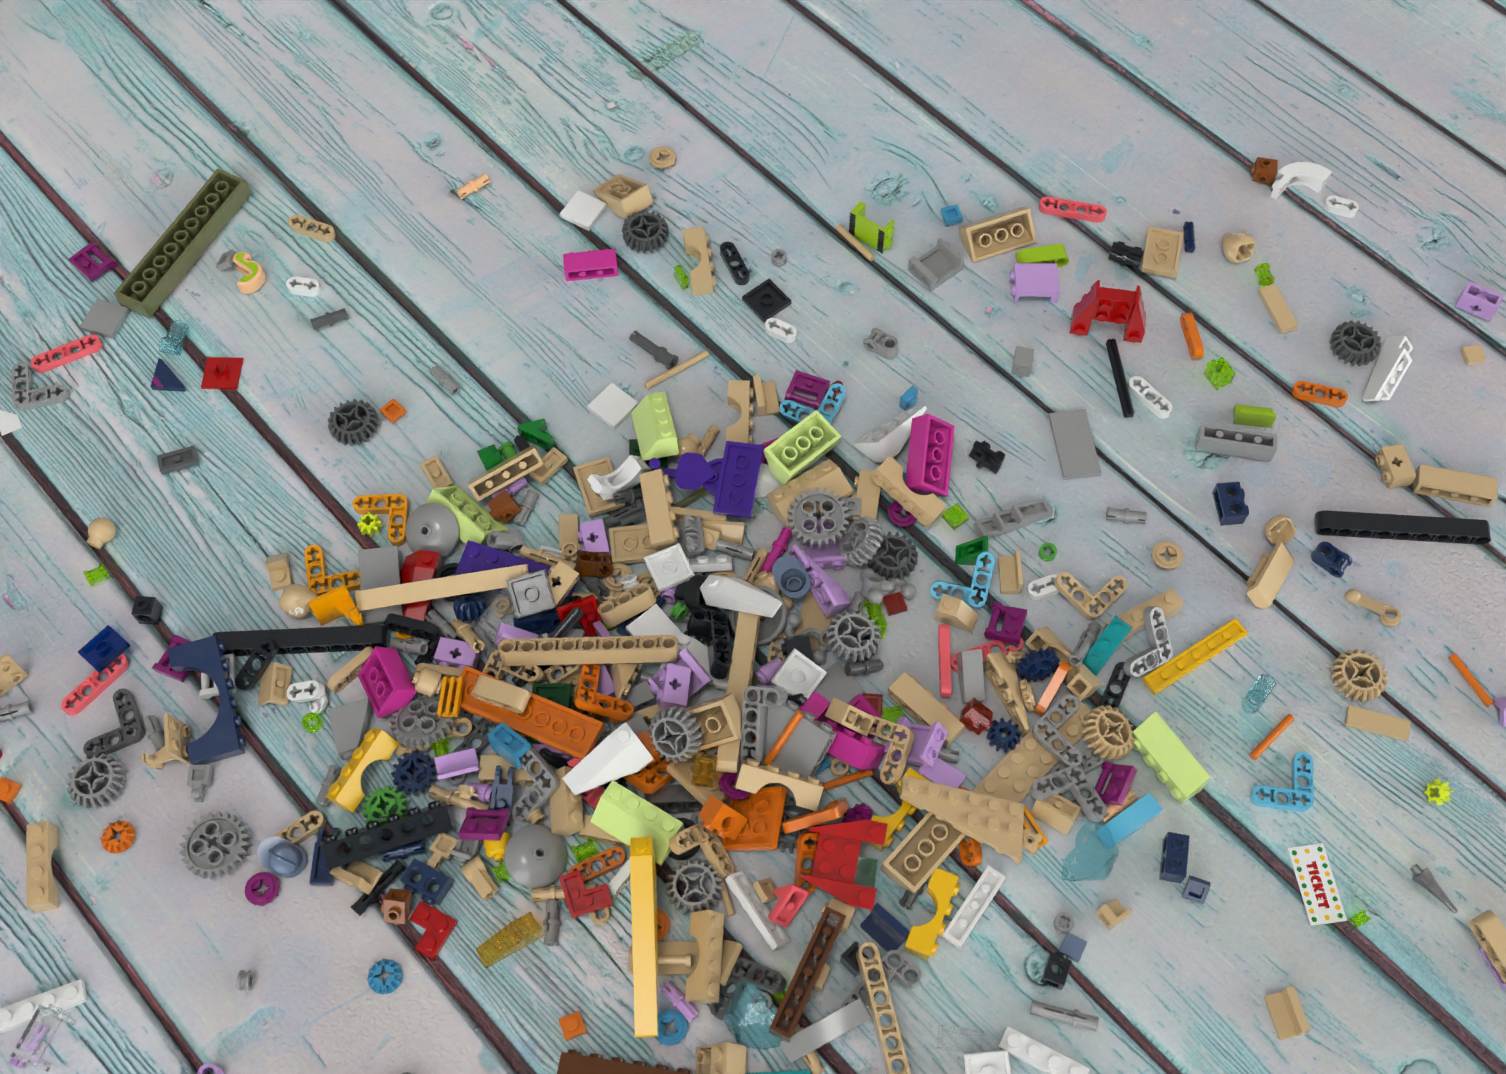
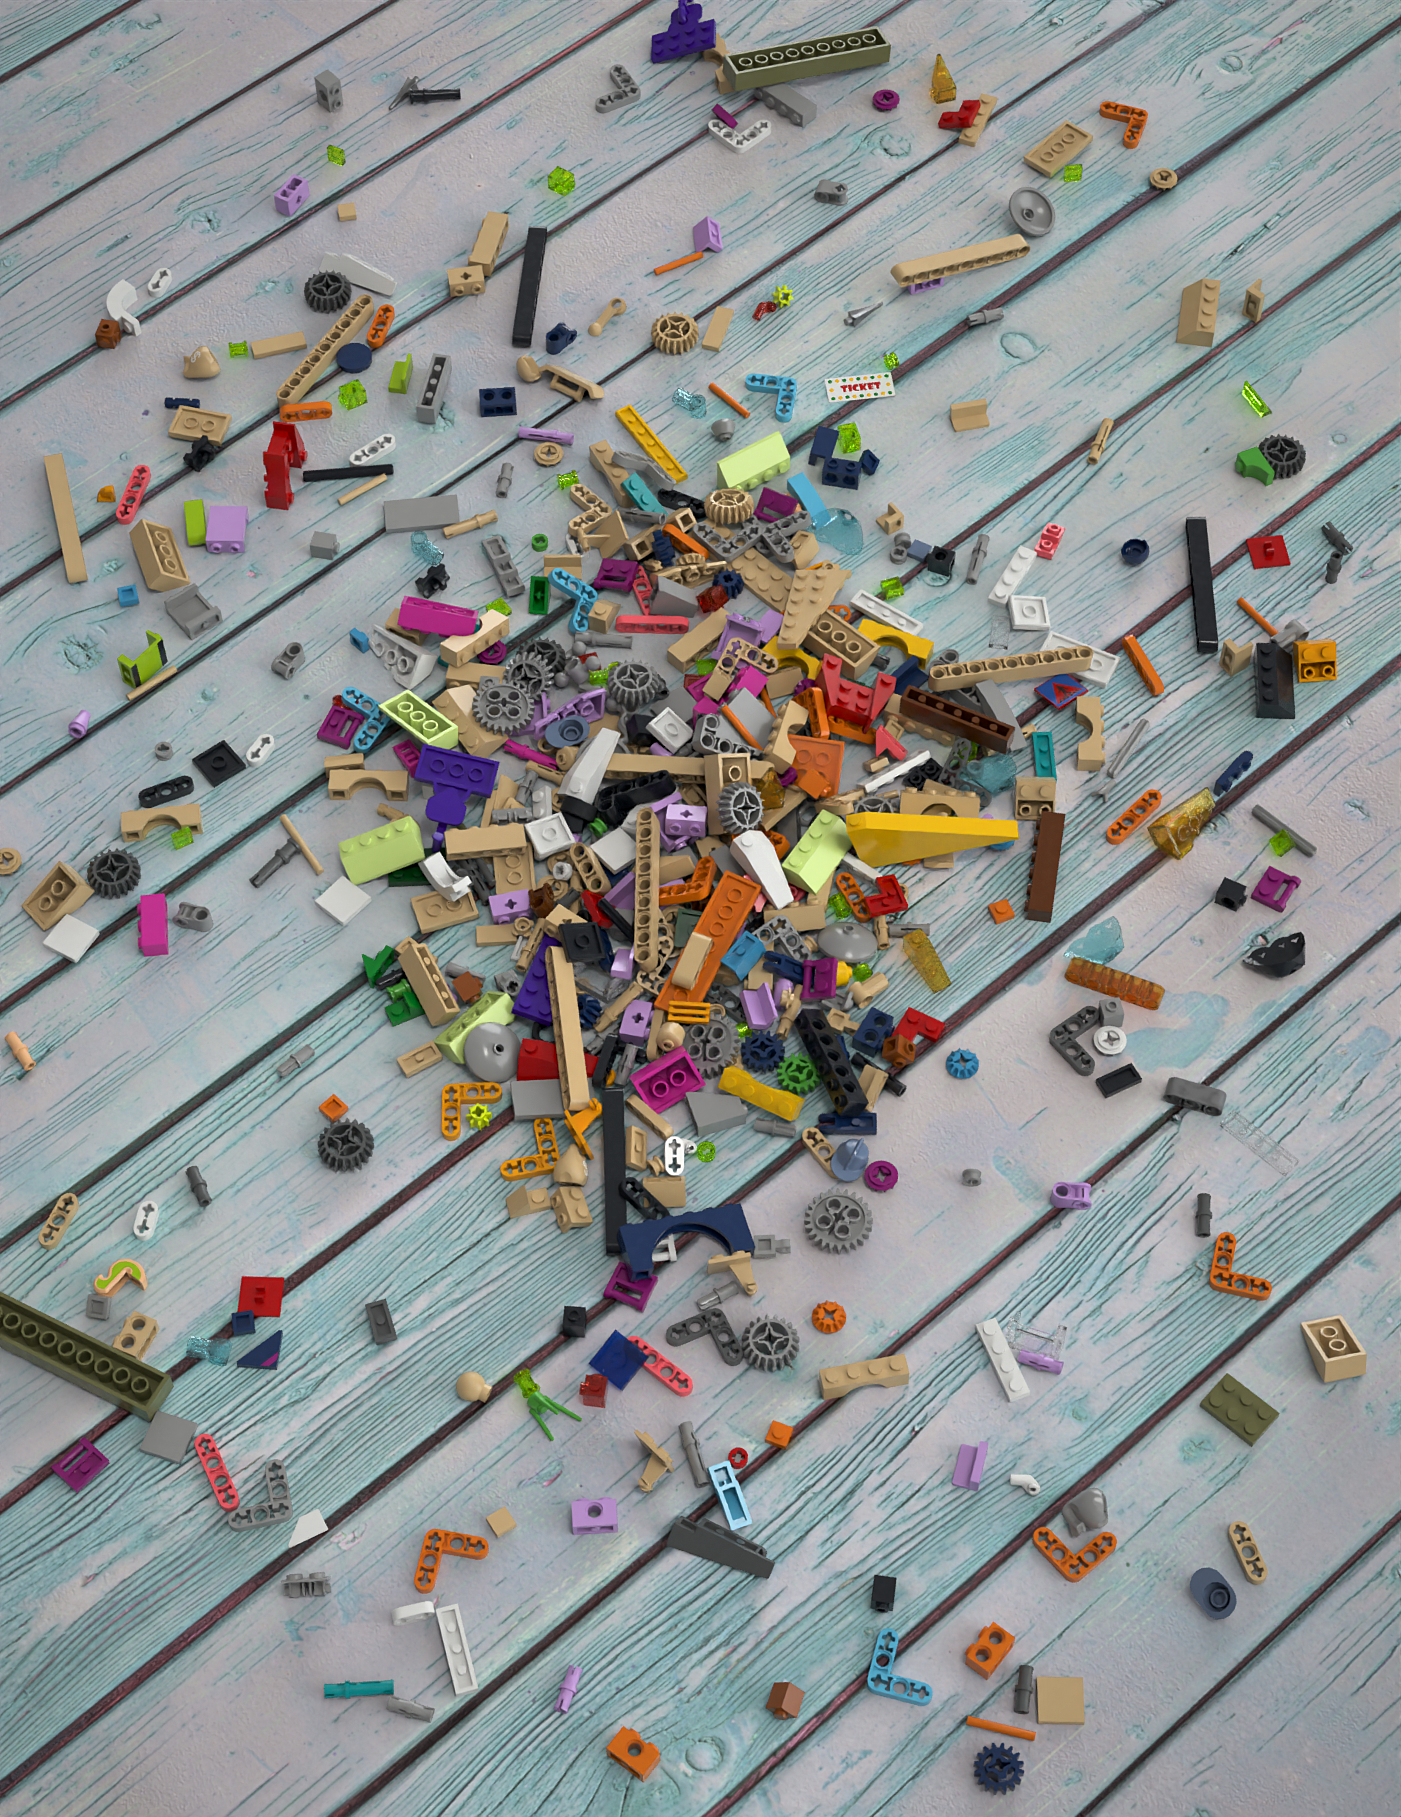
camera: 90 degrees left, 5 degrees down
none -> tan beam [44,453,88,584]
none -> lavender cone [68,710,91,738]
none -> light orange tile [97,485,116,502]
none -> tan brick [112,1311,160,1361]
none -> light grey piece [172,902,214,932]
none -> dark blue plate [231,1310,256,1336]
none -> tan beam [276,294,374,408]
none -> dark blue tile [337,343,372,374]
none -> tan bar [337,473,387,505]
none -> clear light blue piece [411,531,444,566]
none -> tan pin [442,509,498,539]
none -> lavender pin [519,426,574,445]
none -> bright green plant [527,1391,582,1441]
none -> tan bracket [550,1186,593,1233]
none -> clear neon green bush [557,470,579,490]
none -> light grey pin [575,631,632,648]
none -> tan plate [576,510,629,559]
none -> clear red brick [579,1374,608,1408]
none -> tan plate [625,1125,647,1172]
none -> tan bush [646,1155,665,1177]
none -> light grey cone [711,419,736,441]
none -> clear red arm [752,301,777,321]
none -> tan panel [763,665,803,699]
none -> dark blue panel [808,426,839,466]
none -> clear neon green brick [837,422,861,454]
none -> clear neon green plate [880,576,904,600]
none -> tan tile [883,718,905,741]
none -> light grey bush [894,532,911,549]
none -> black slope [903,758,943,791]
none -> light grey pin [967,307,1004,326]

